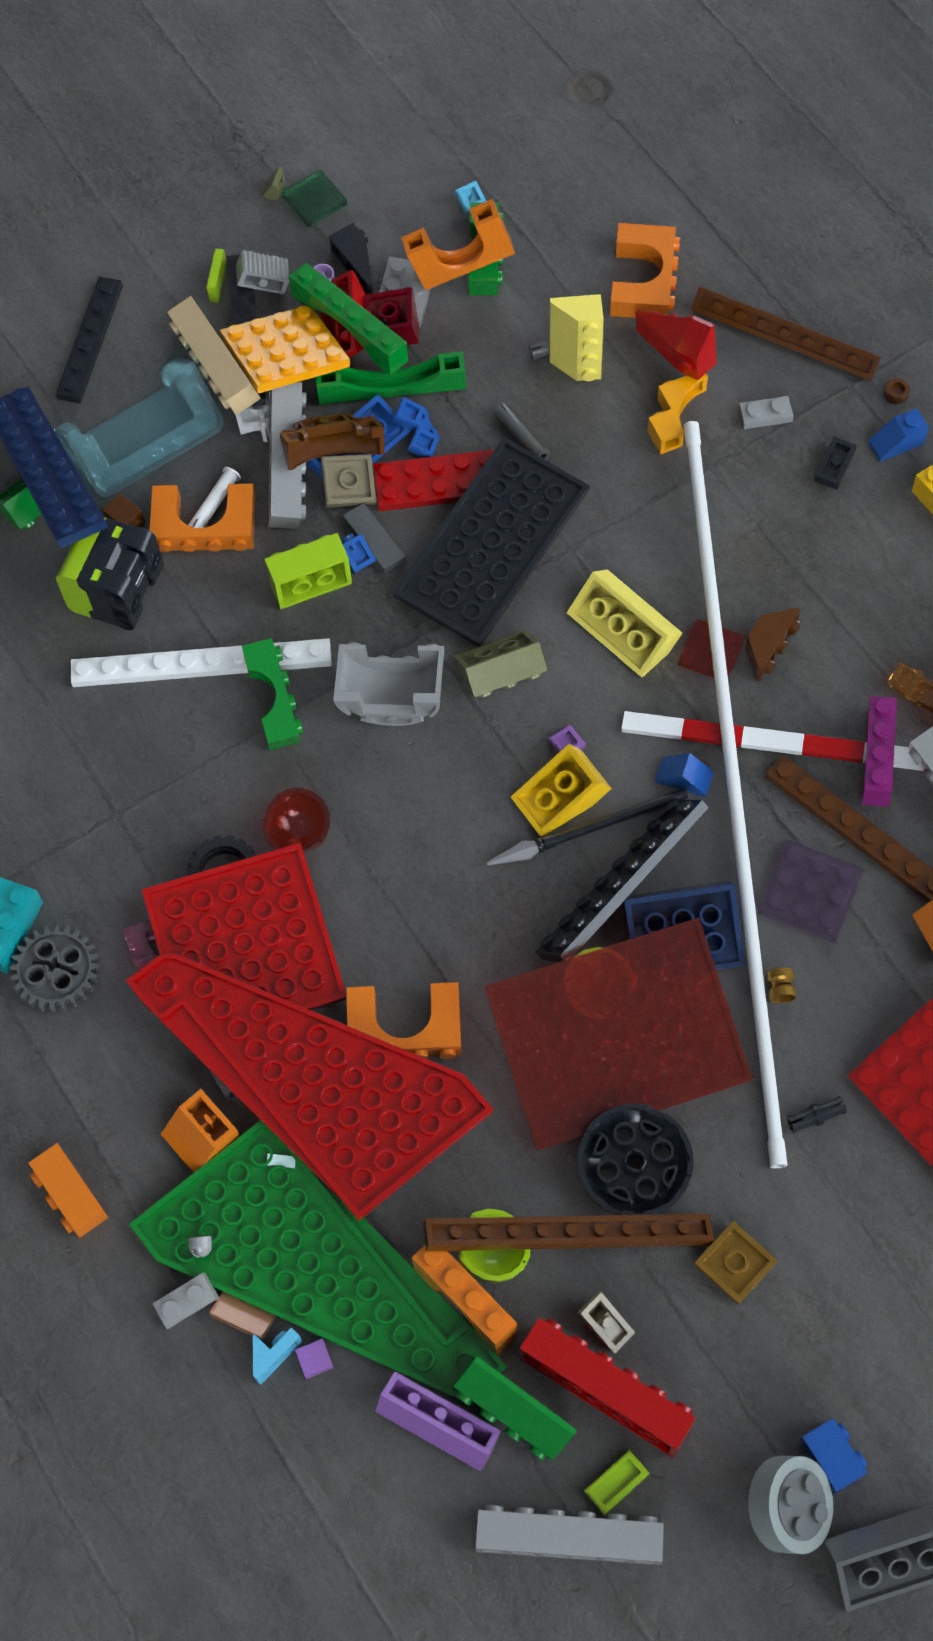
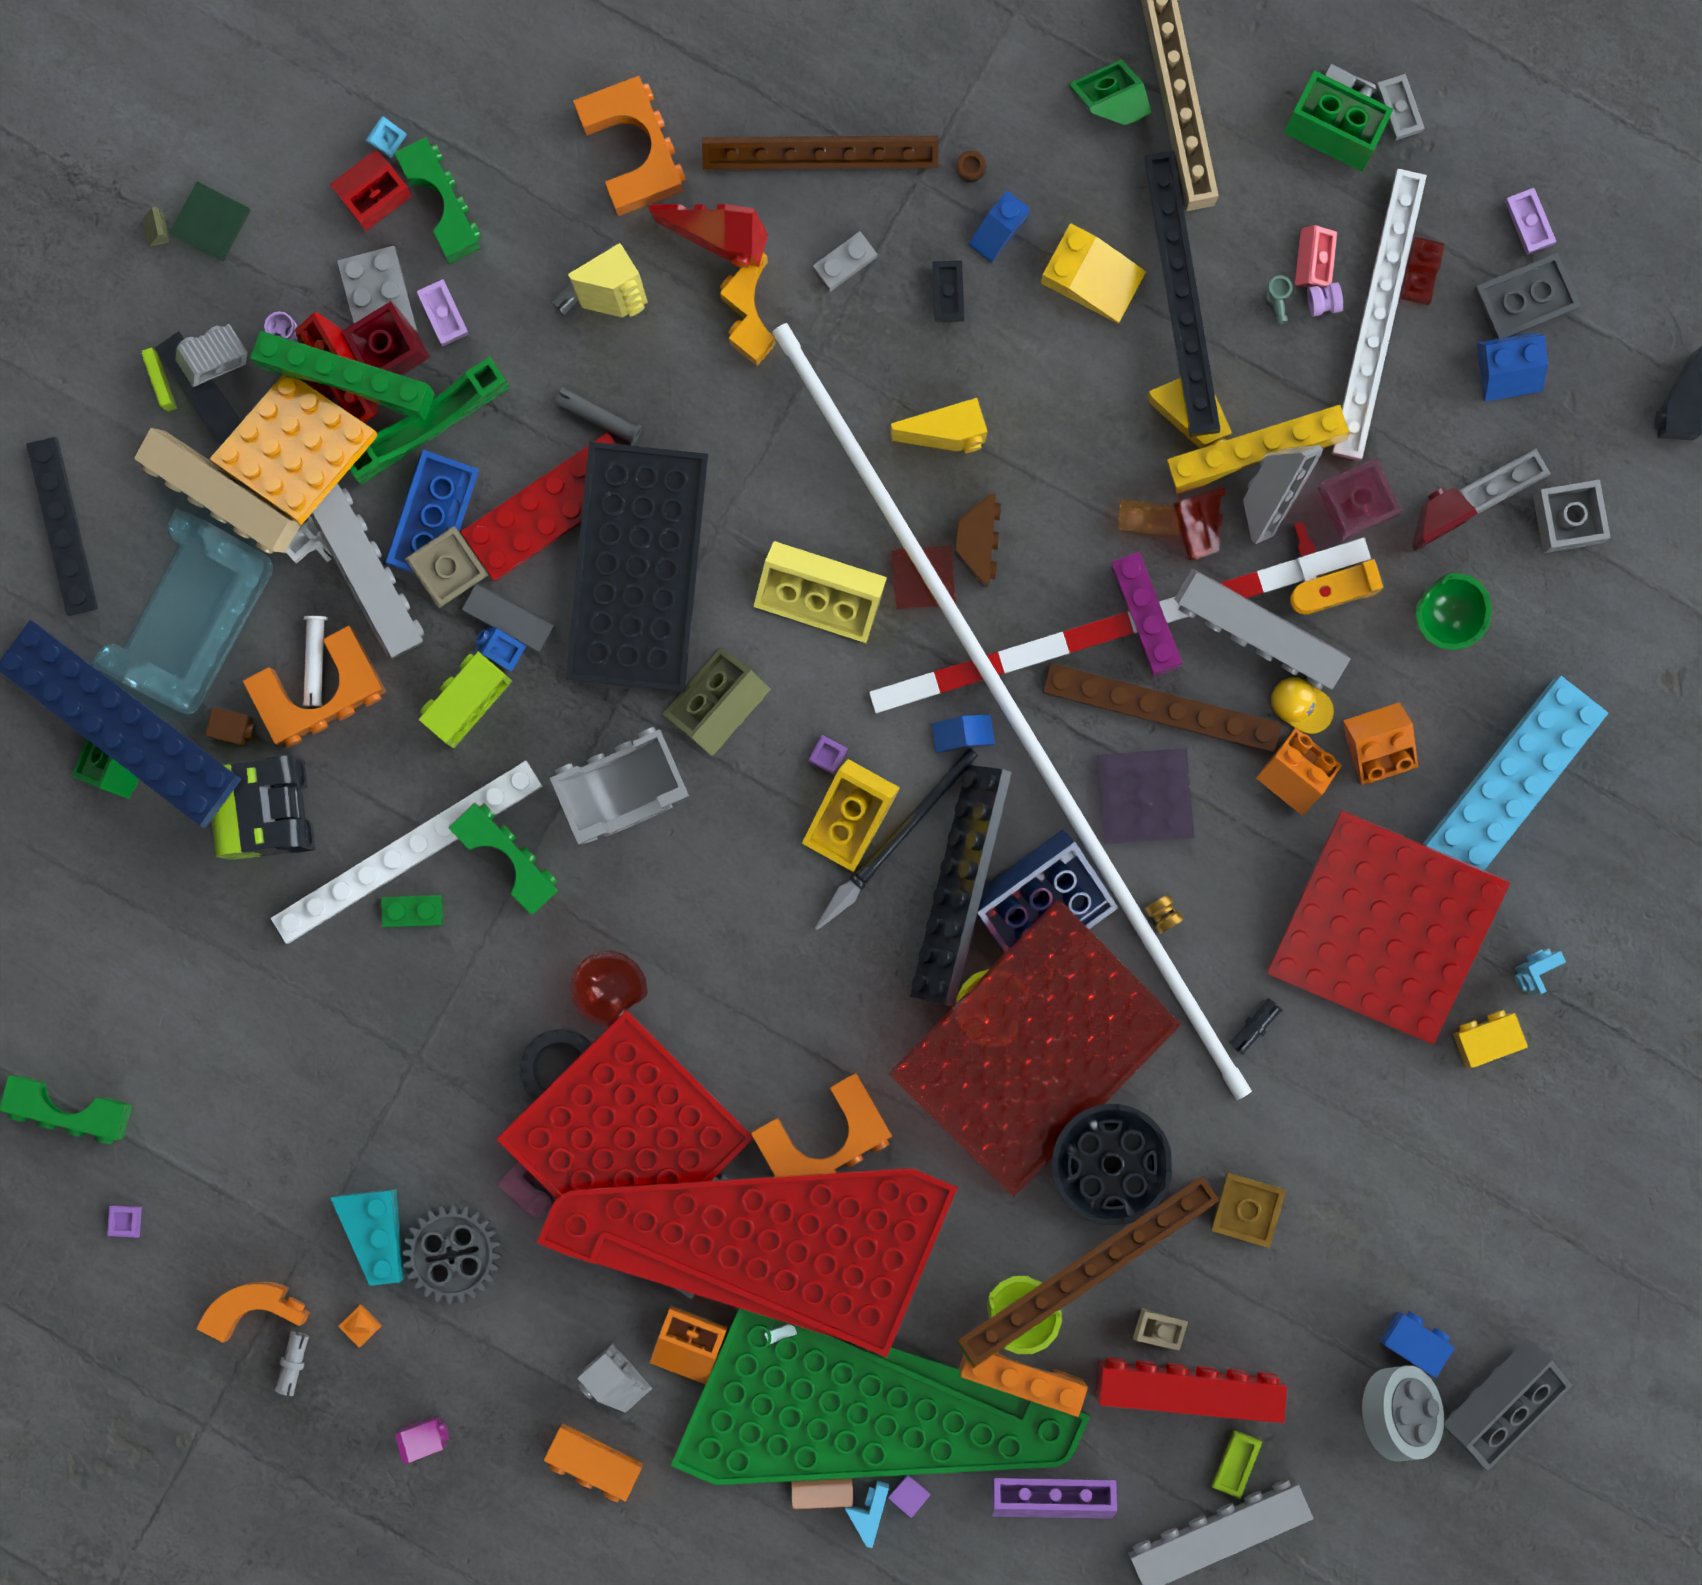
camera: 30 degrees left, 20 degrees up
light grey plate [153,1273,219,1329] -> none
light grey hinge [188,1236,212,1258] -> none
reddish brown windscreen [280,414,385,470] -> none
black slope [329,223,373,295] -> none
blue tile [393,397,440,458] -> none
orange arch [401,199,515,291] -> none
green slope [453,1356,577,1460] -> none
none -> red slope [329,149,412,231]
none -> green plate [381,895,444,927]
none -> lavender plate [417,279,469,347]
none -> light grey wedge [577,1343,653,1413]
none -> yellow slope [890,398,988,453]

